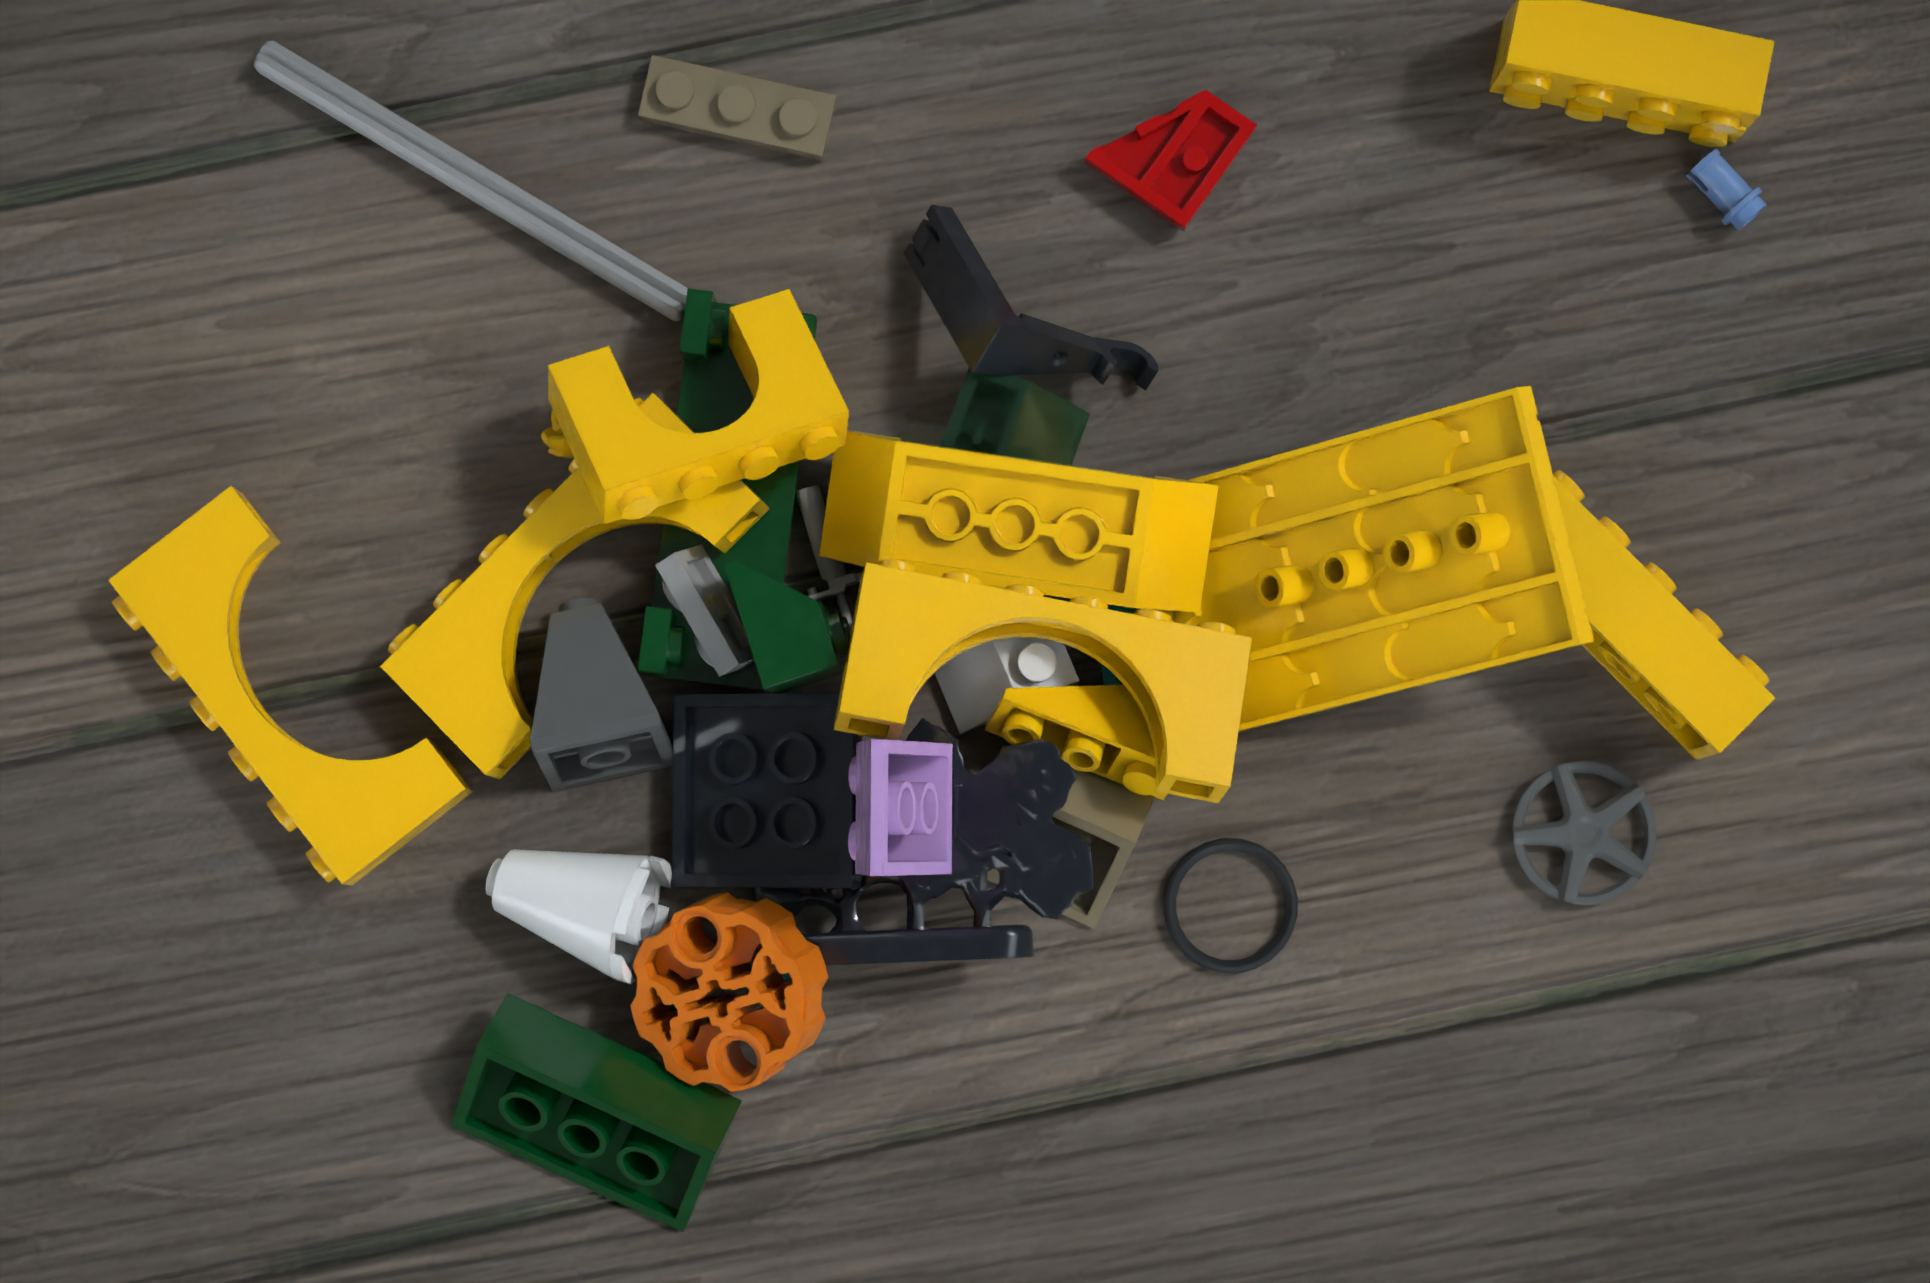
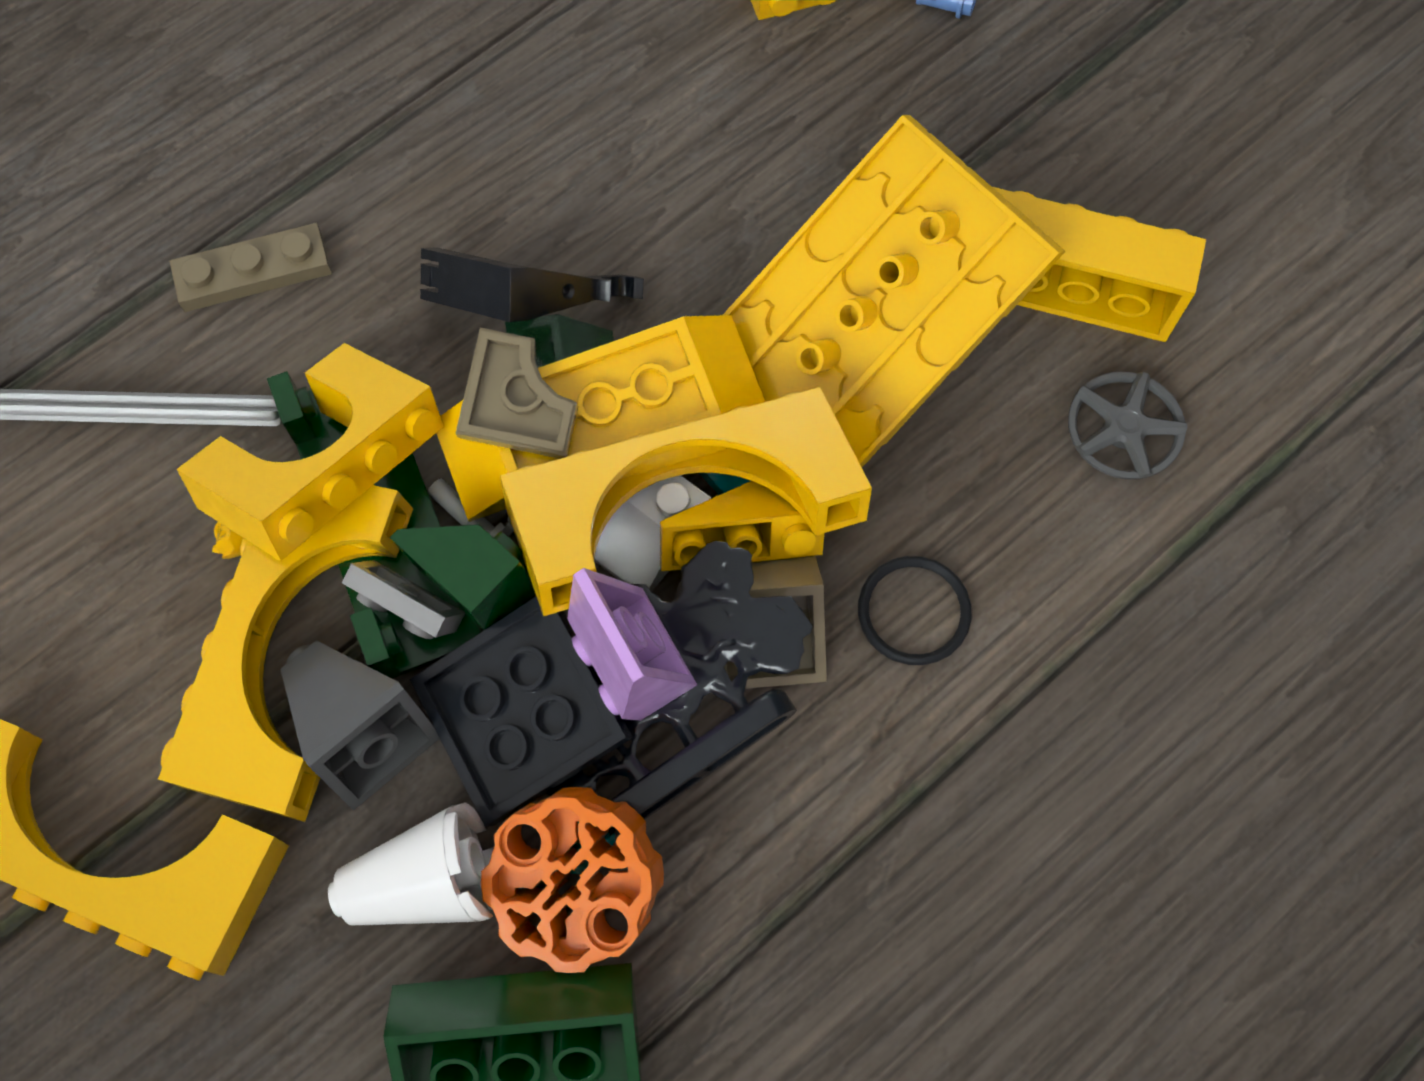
camera: 30 degrees left, 15 degrees down
red wing [1084,89,1257,232] -> none
none -> dark tan tile [455,327,578,459]

